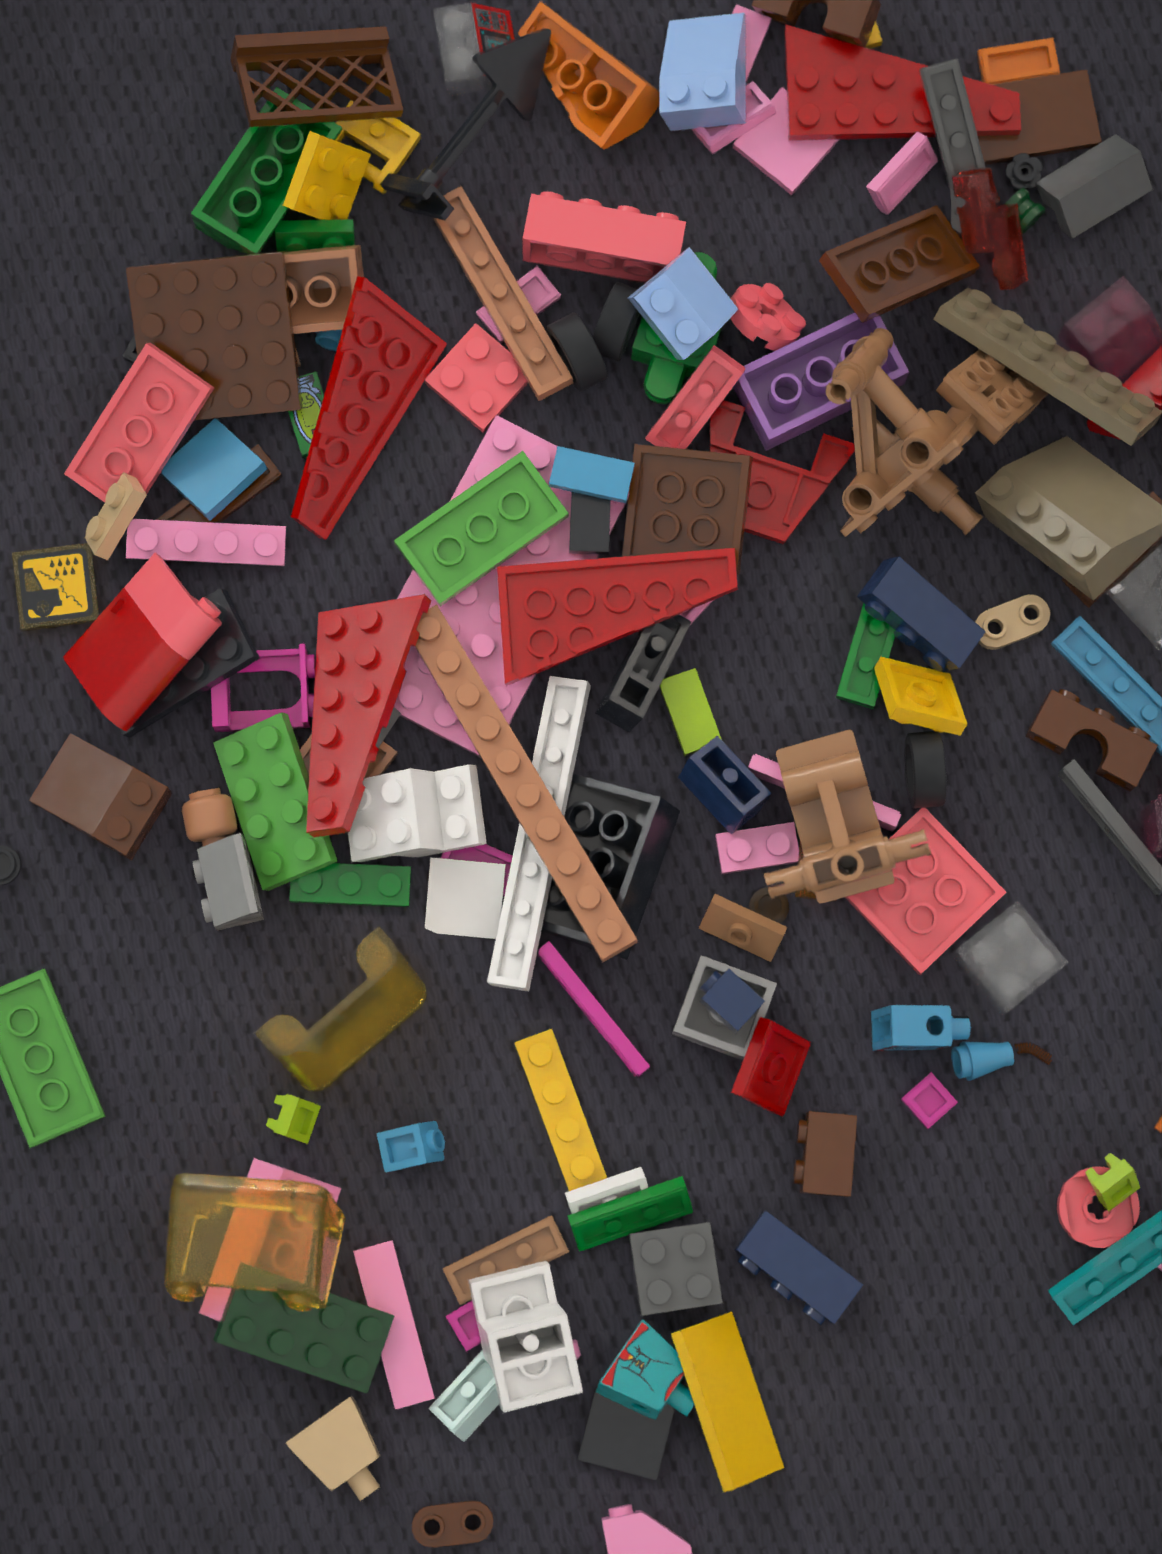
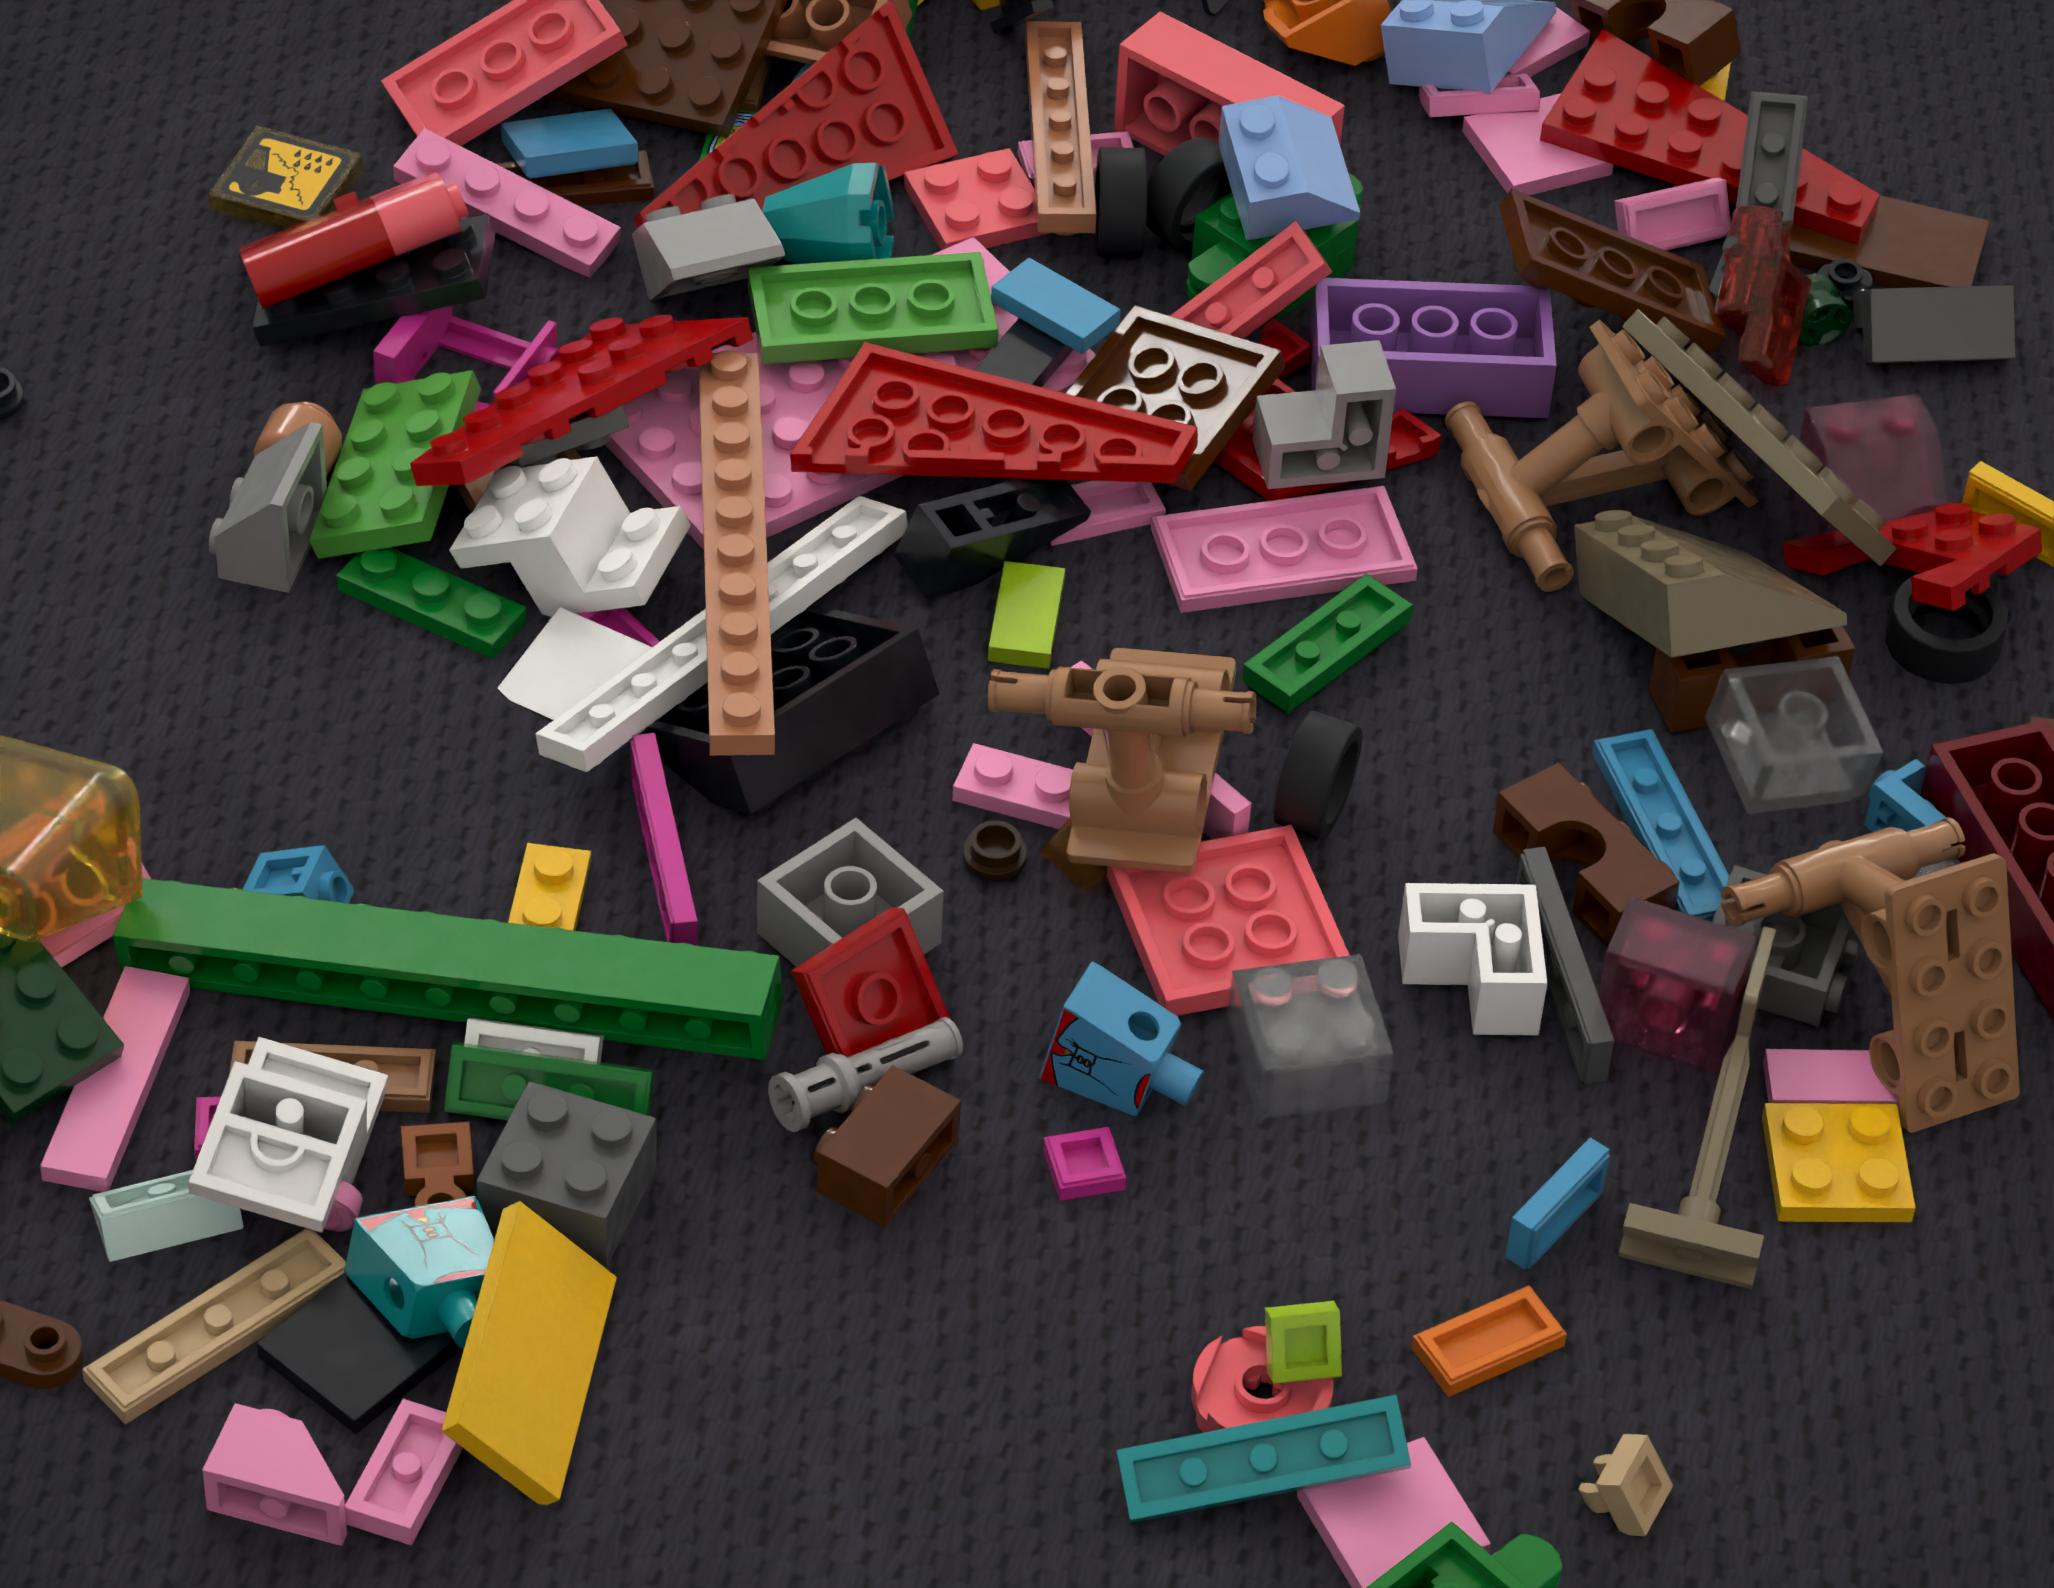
camera: 30 degrees right, 35 degrees down
reddish brown slope [29,733,172,861] -> none
tan plate [85,472,147,560] -> none
clear yellow windscreen [254,926,427,1092] -> none
lime tile [266,1094,321,1144] -> none
dark blue brick [678,736,771,835] -> none
medium nougat plate [699,894,787,962] -> none
dark blue brick [700,968,765,1034] -> none
coral plate [730,283,806,351] -> none
dark blue brick [735,1210,863,1325] -> none
medium nougat plate [826,328,977,537] -> none
dark blue brick [857,556,986,671] -> none
yellow plate [874,657,967,736] -> none
dark azure cone [951,1041,1014,1081] -> none
tan plate [975,595,1050,650] -> none
orange tile [977,38,1060,85] -> none
reddish brown leg [1014,1042,1052,1065] -> none
none -> tan tile [82,1228,346,1425]
none -> green brick [113,878,784,1060]
none -> bright pink plate [345,1399,463,1546]
none -> dark orange plate [401,1122,474,1207]
none -> light grey slope [632,194,785,301]
none -> teal cone [762,163,894,264]
none -> light grey pin [768,1017,963,1132]
none -> bright pink tile [1151,486,1418,613]
none -> light grey brick [1252,340,1396,489]
none -> white brick [1398,883,1547,1035]

